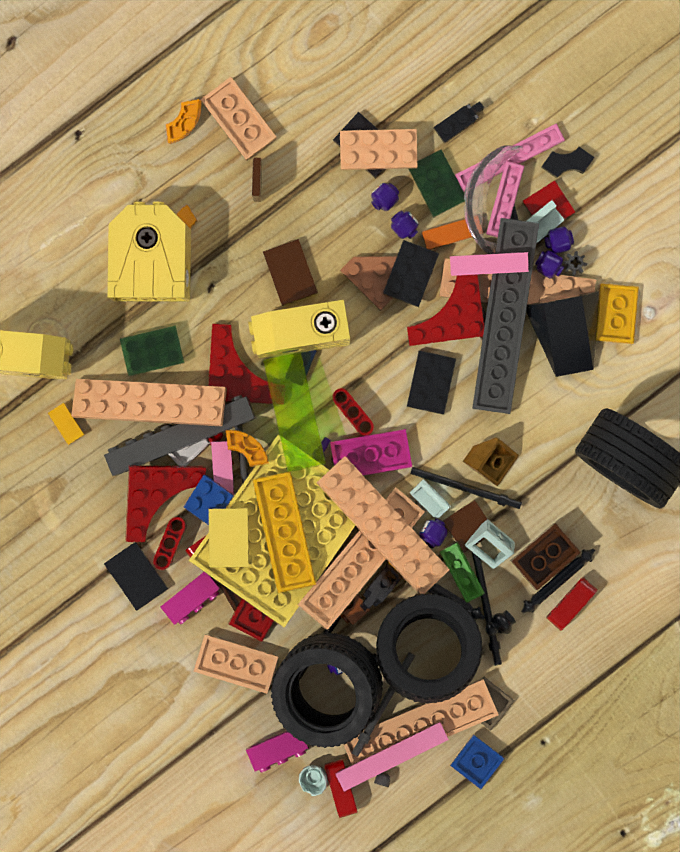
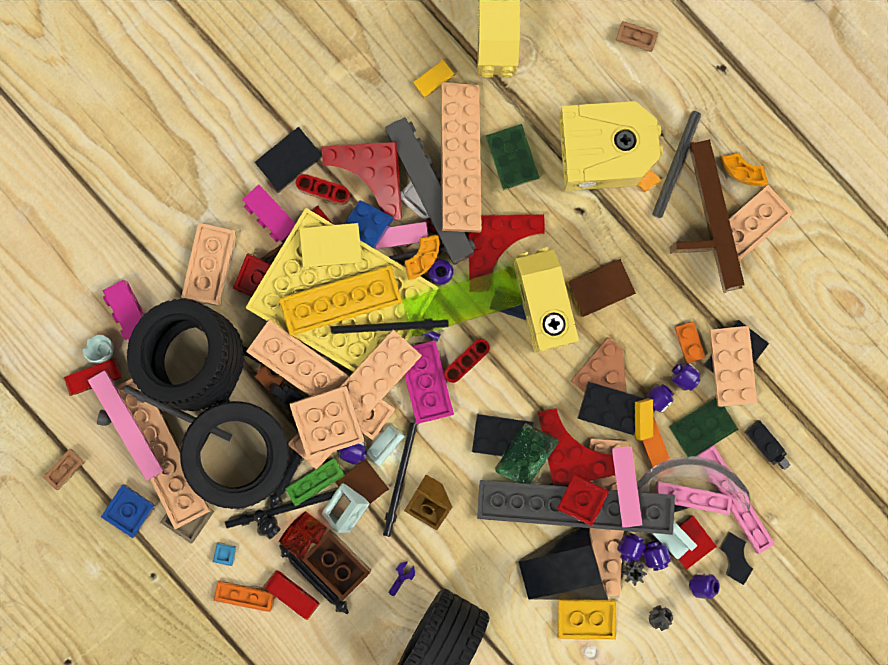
camera: 80 degrees right, 0 degrees up
none -> medium nougat plate [43,449,85,490]
none -> dark azure tile [213,542,237,566]
none -> orange tile [213,581,274,612]
none -> clear red slope [278,511,327,560]
none -> light nougat plate [290,385,364,460]
none -> black bar [331,318,449,334]
none -> dark purple bar [388,561,415,596]
none -> dark purple head [429,260,453,285]
none -> clear green plate [495,423,559,484]
none -> red tile [557,474,609,526]
none -> medium nougat plate [615,21,658,52]
none -> yellow tile [635,398,653,441]
none -> dark grey gear [649,605,673,631]
none -> dark grey axle [652,111,701,218]
none -> orange plate [674,321,706,363]
none -> reddish brown tile [689,139,745,293]
none -> dark purple head [689,573,720,599]

